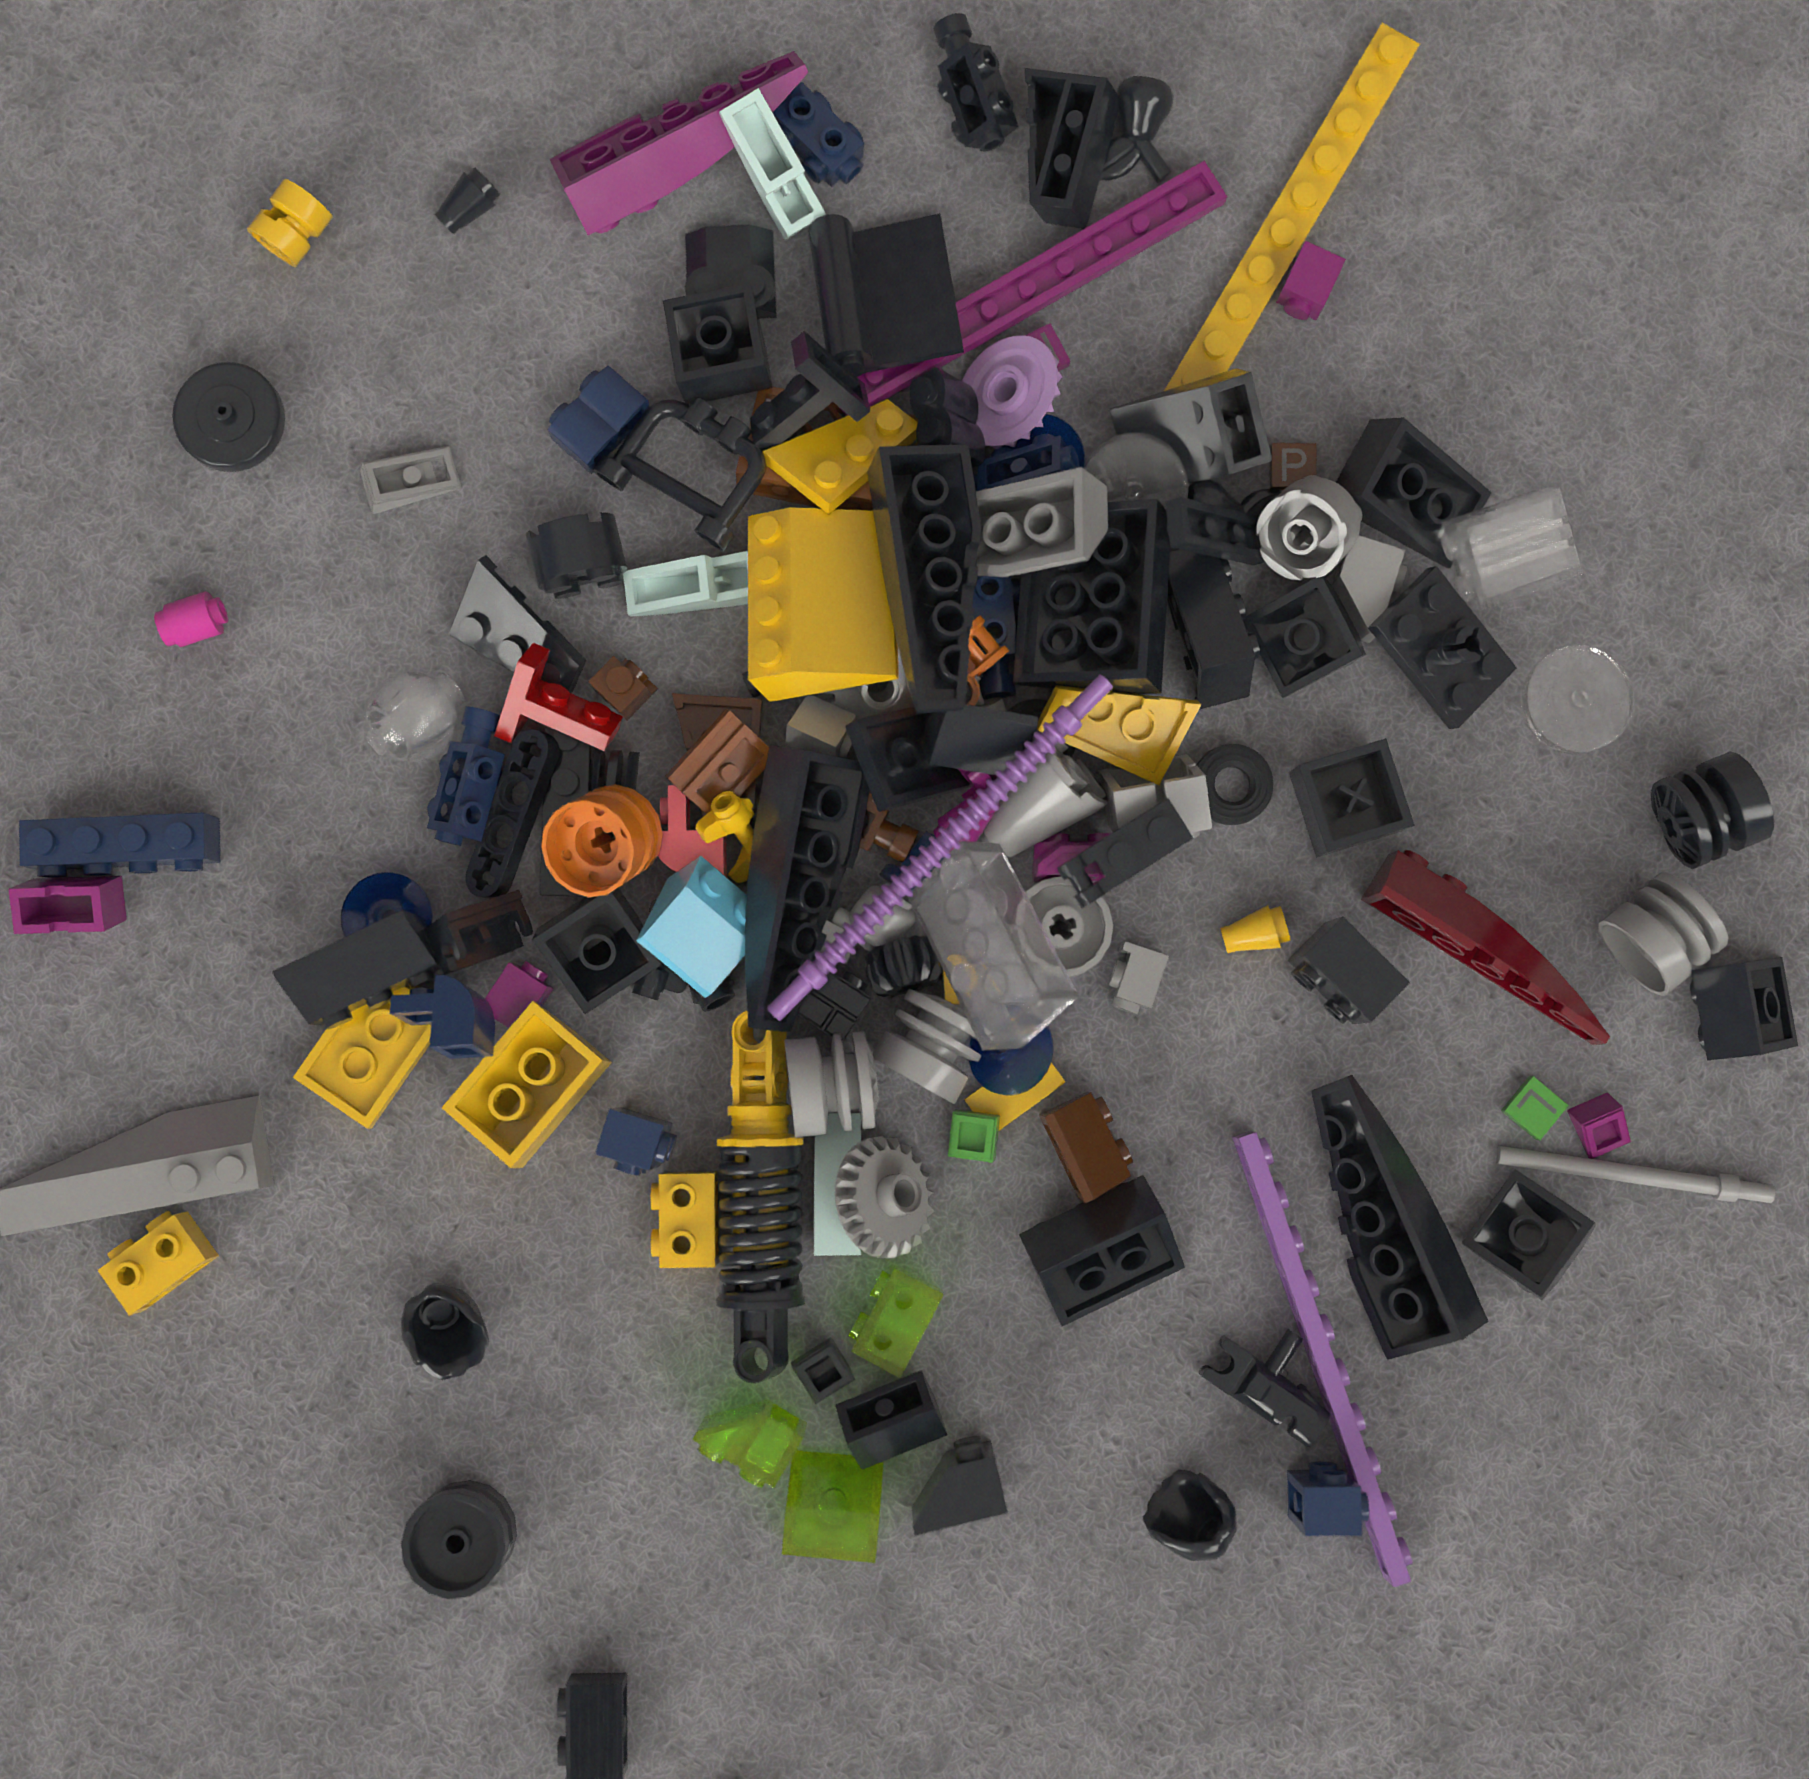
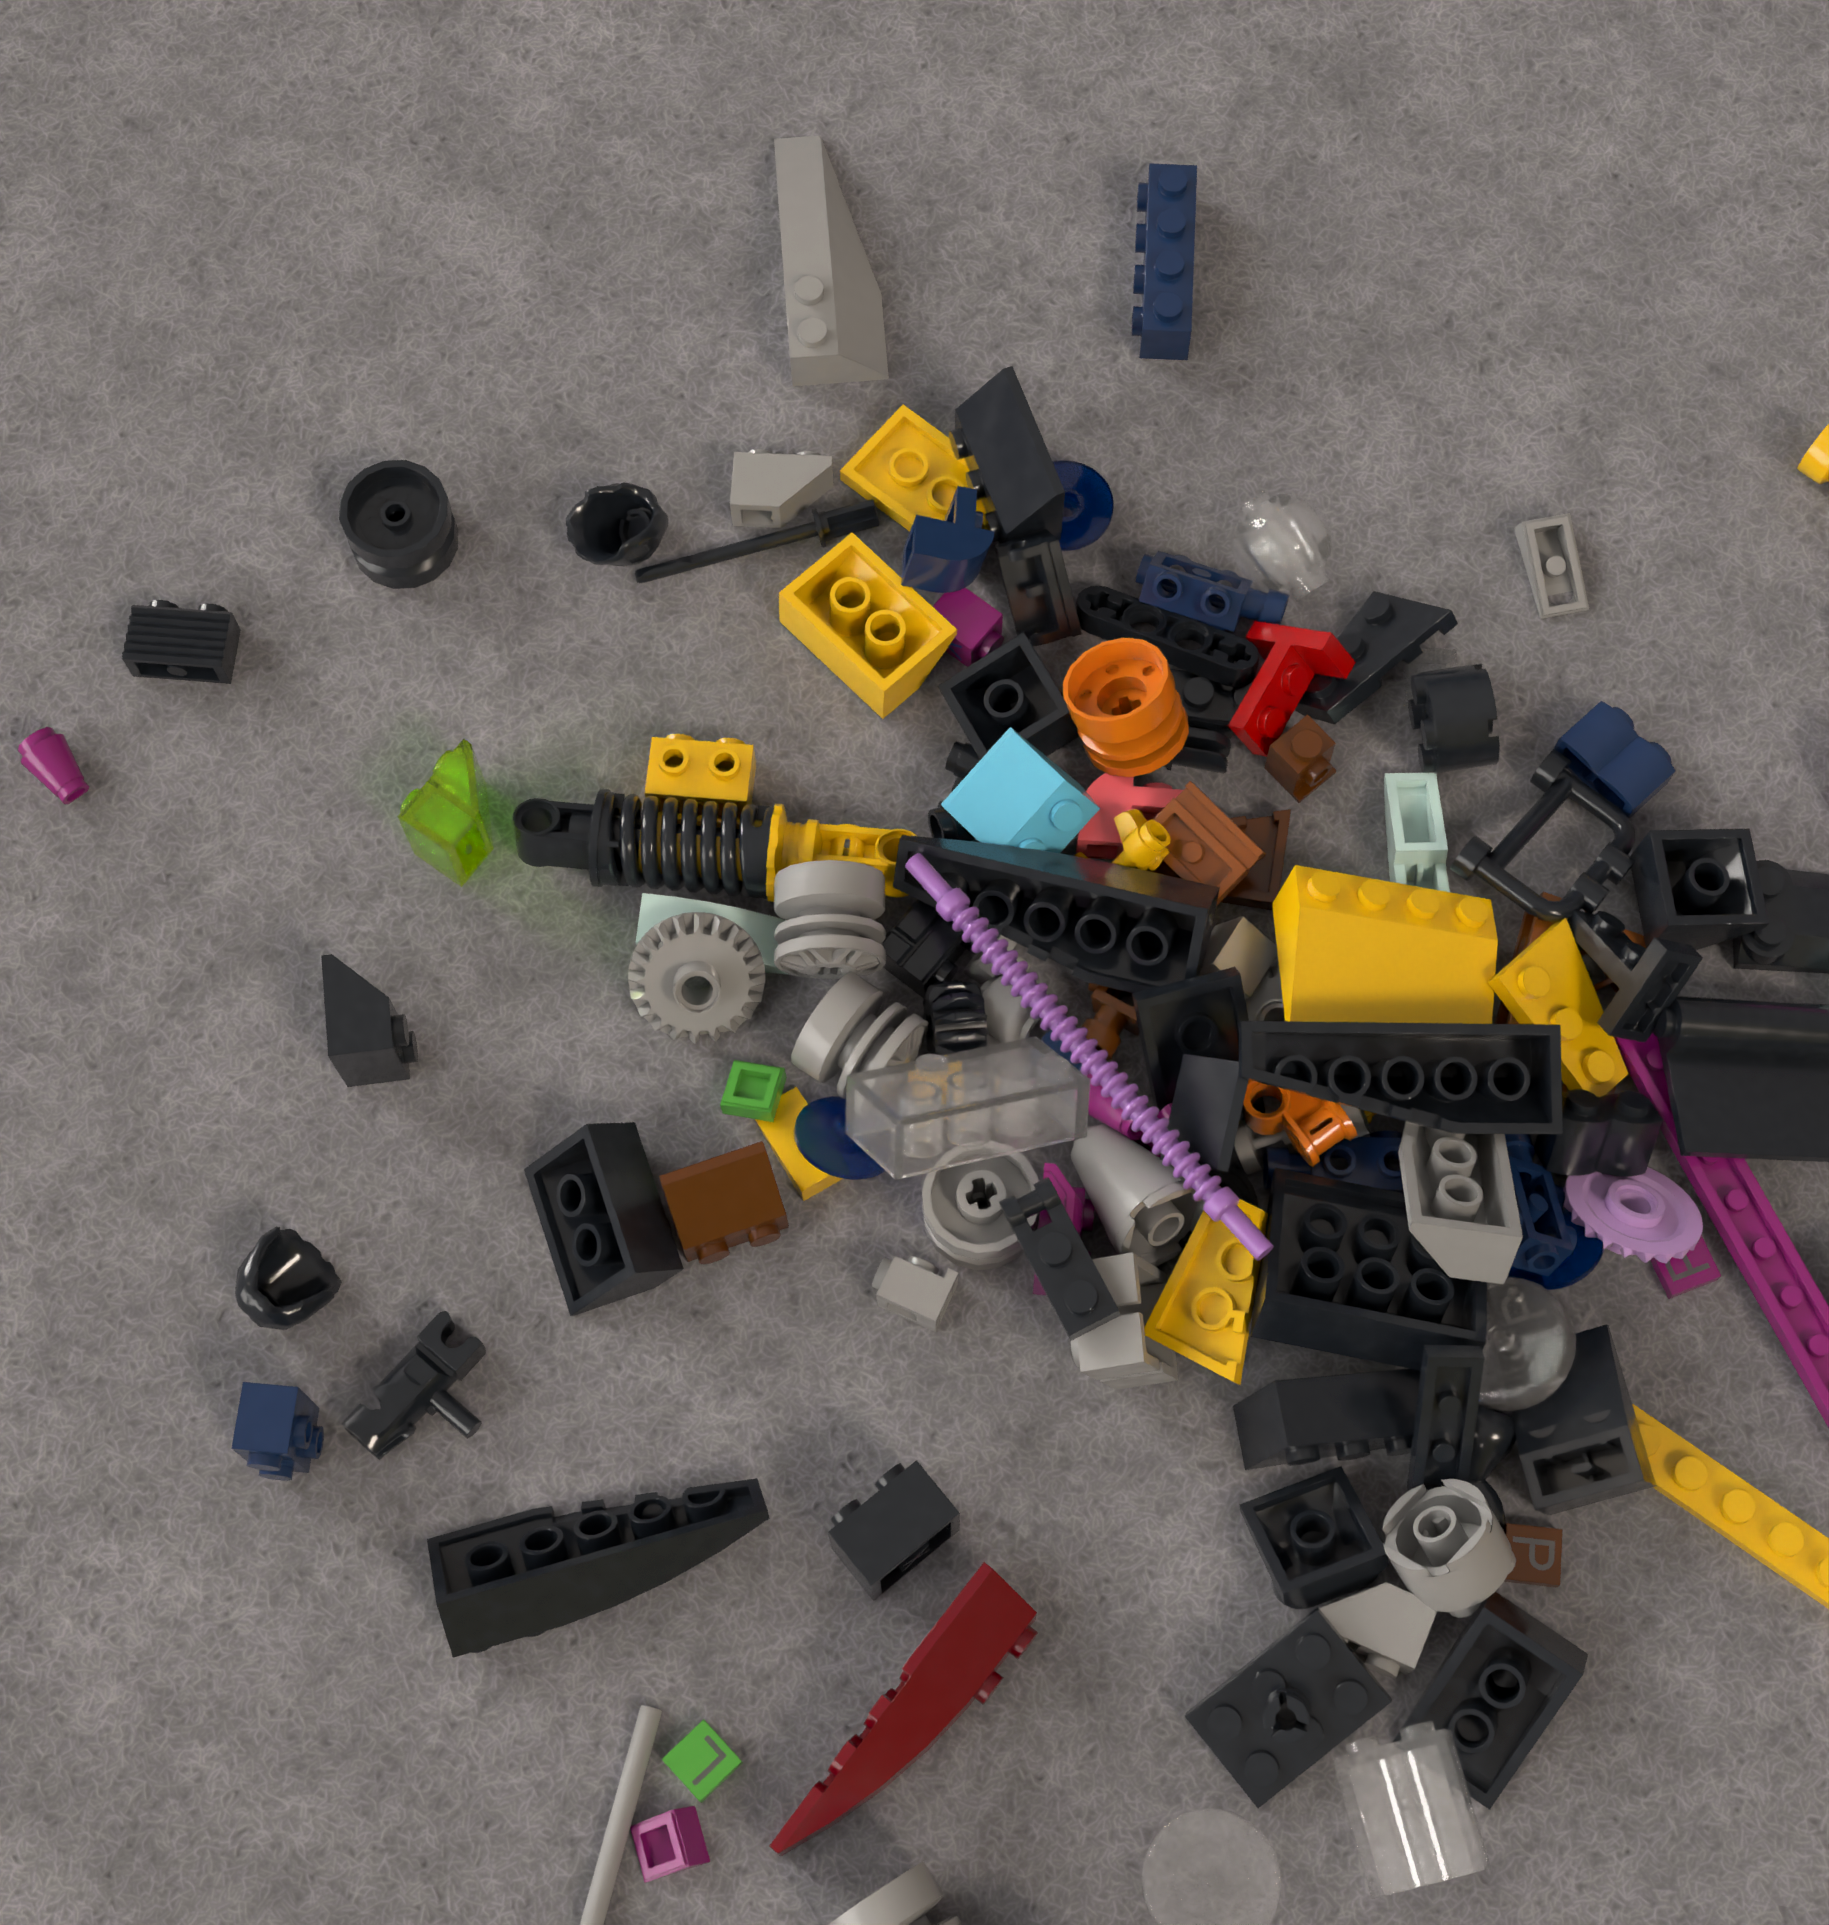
camera: 100 degrees right, 15 degrees down
magenta brick [8,876,127,934] -> none
yellow brick [97,1211,219,1316] -> none
dark pink brick [154,591,228,647] -> none
black wheel [172,362,285,472] -> none
dark blue brick [595,1107,677,1176] -> none
clear neon green slope [781,1449,884,1563] -> none
black brick [791,1337,855,1404] -> none
black brick [835,1370,948,1470] -> none
clear neon green brick [848,1265,944,1378] -> none
black tyre [1196,744,1274,825] -> none
yellow cone [1220,905,1291,954] -> none
medium lavender plate [1232,1131,1412,1587] -> none
magenta brick [1276,241,1346,320] -> none
black brick [1289,738,1415,858] -> none
black slope [1462,1169,1596,1300] -> none
none -> black piece [635,499,880,583]
none -> light grey slope [730,449,834,528]

